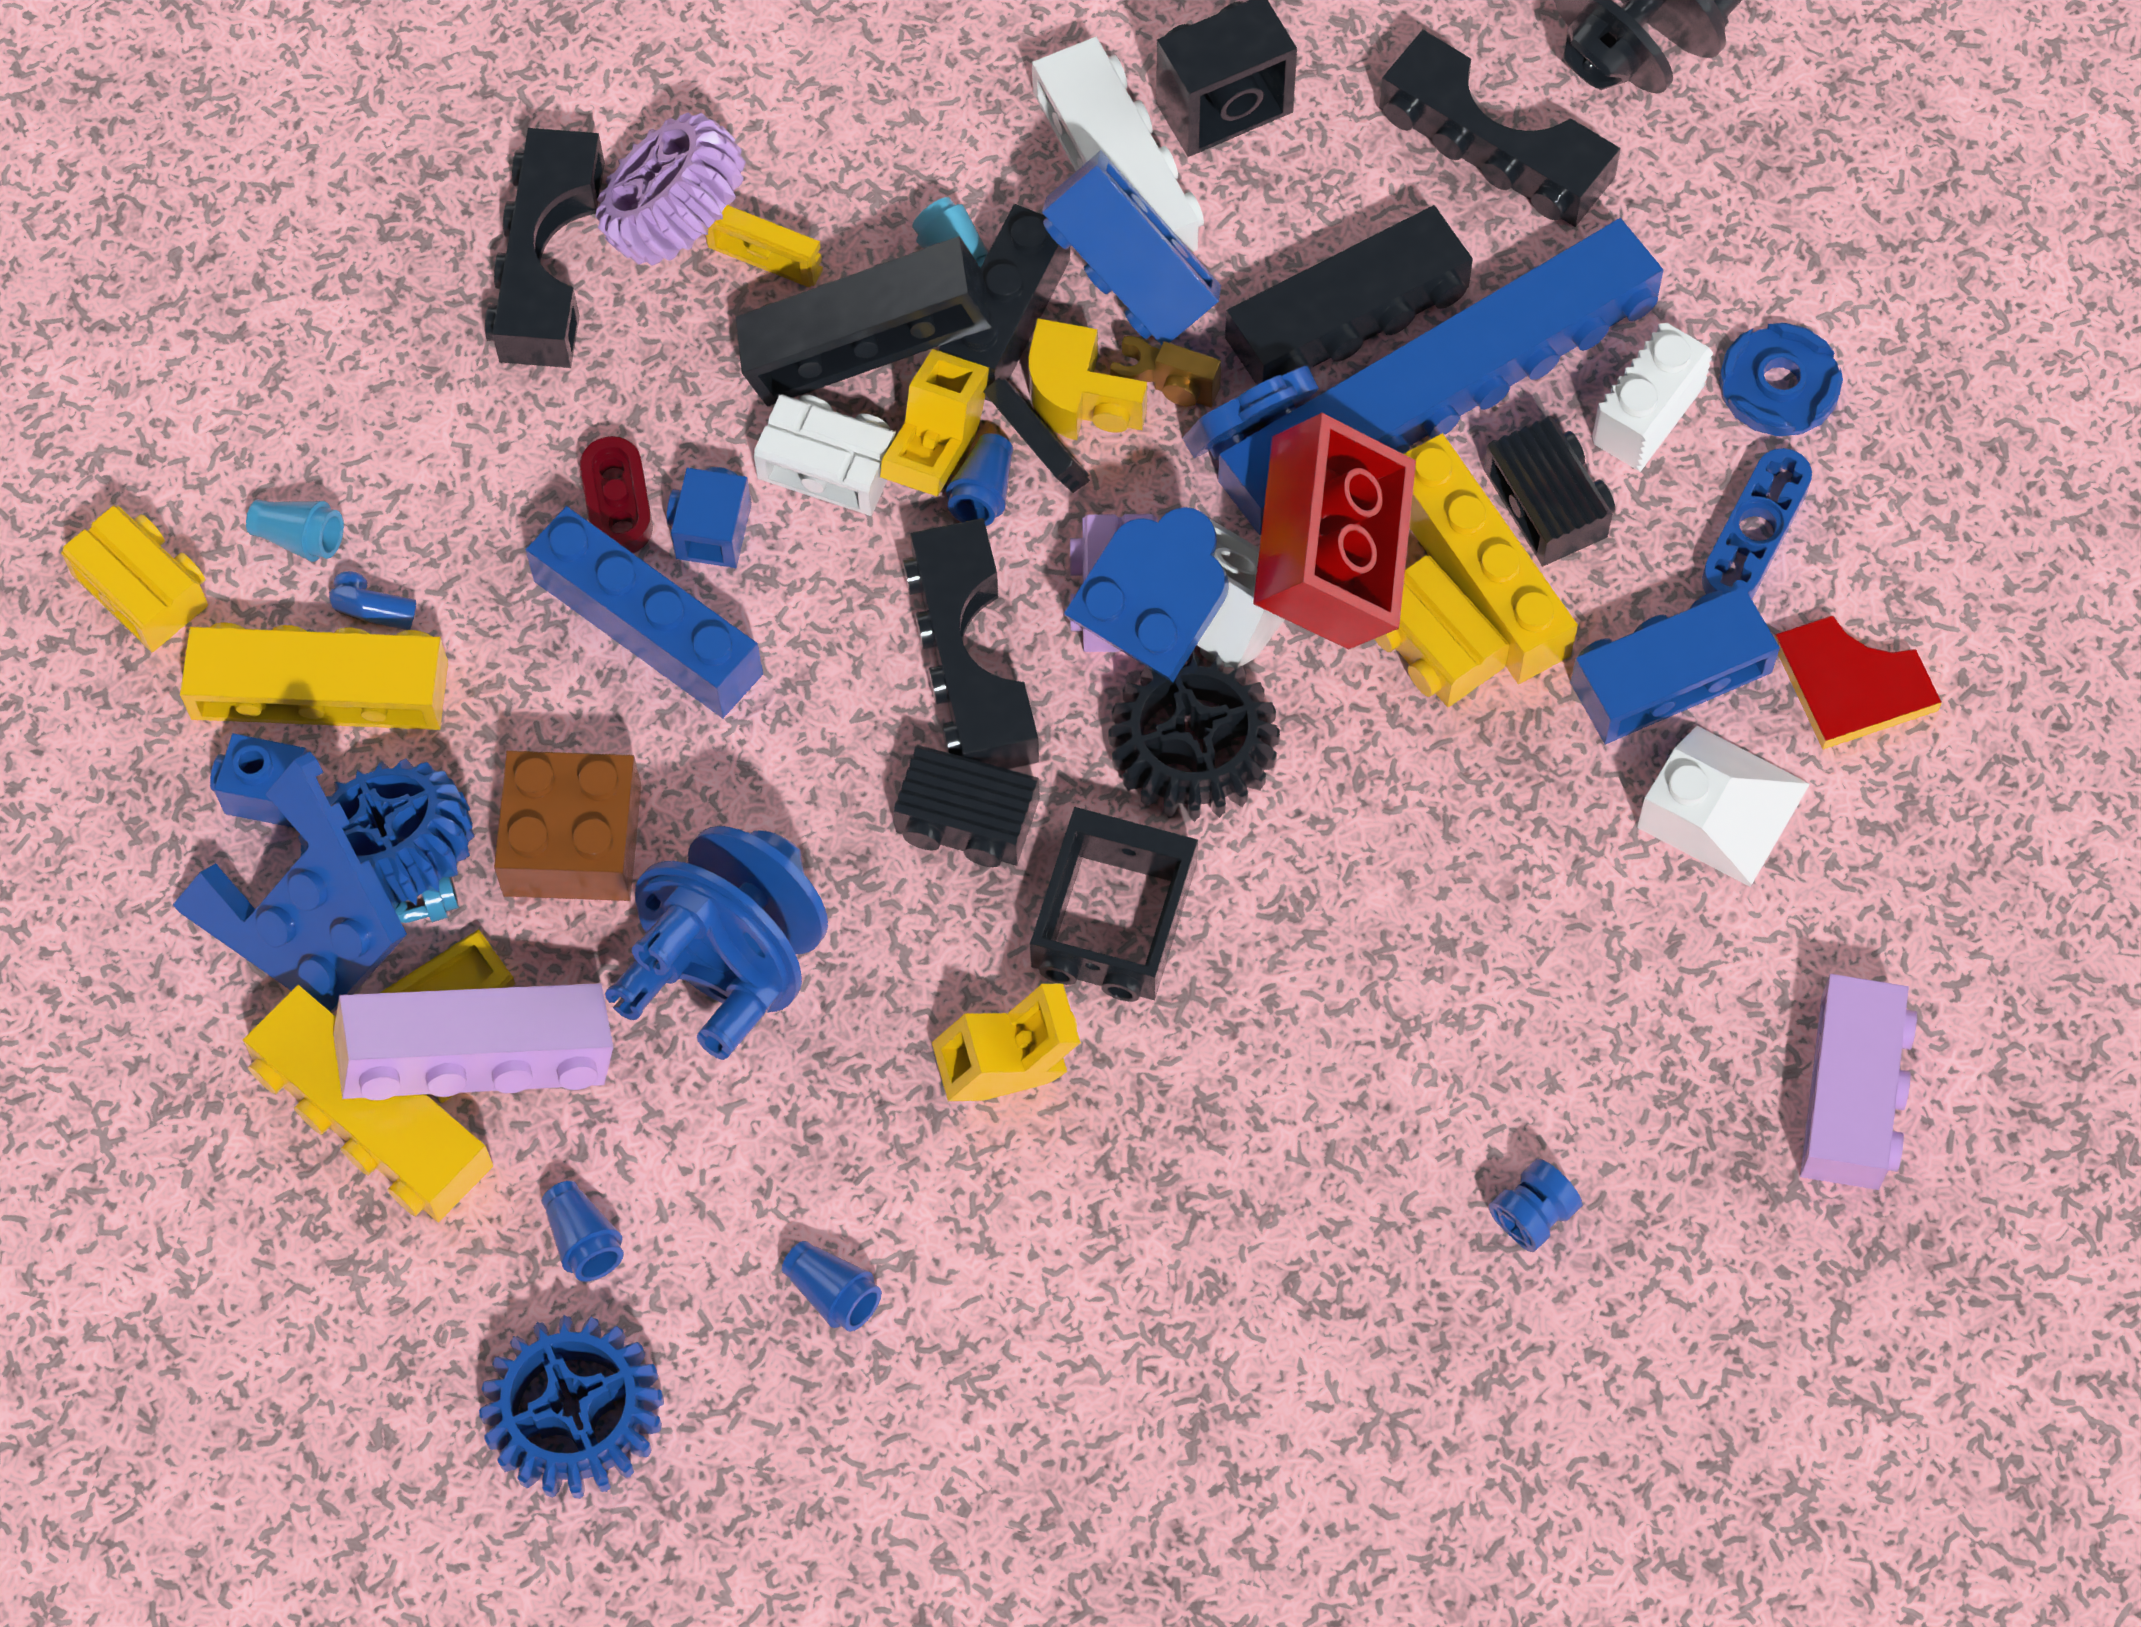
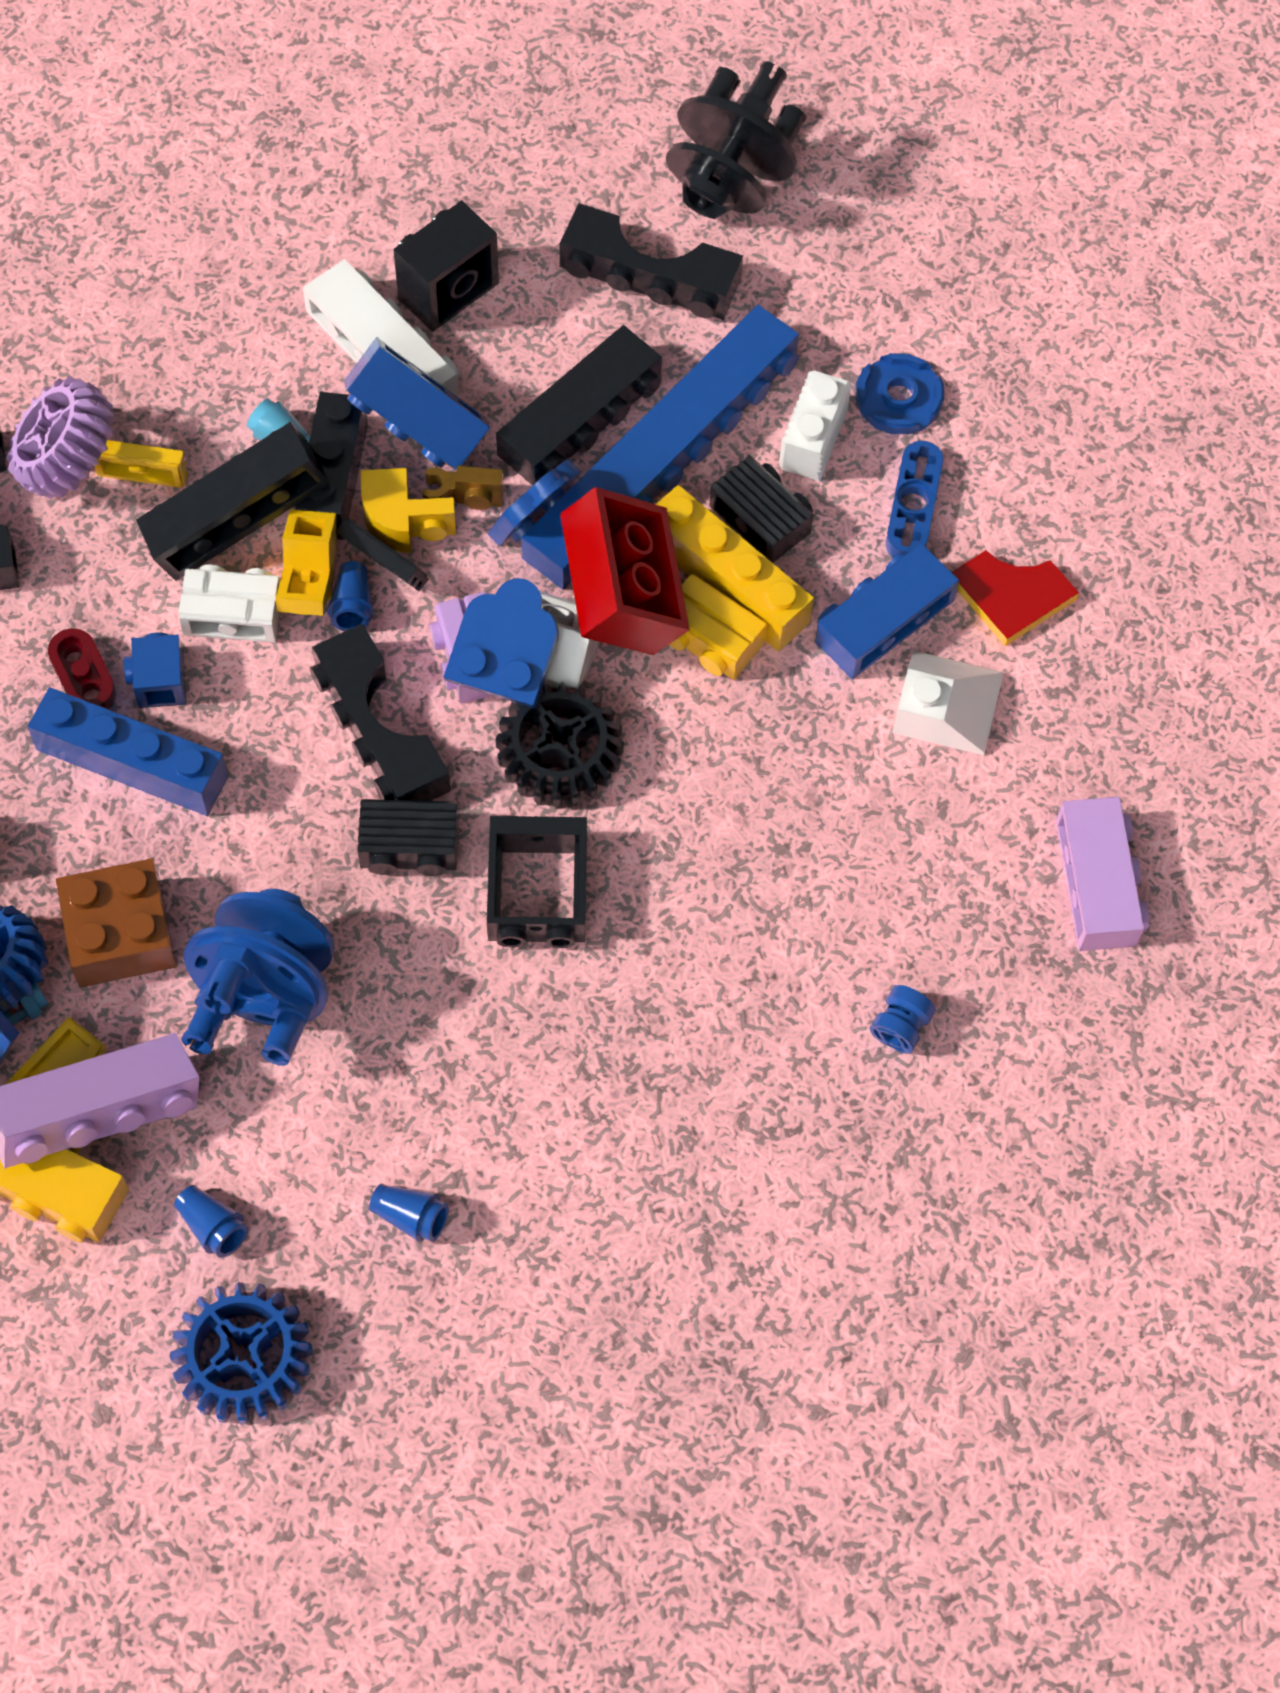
camera: 20 degrees left, 0 degrees up
yellow brick [931,984,1081,1102] -> none

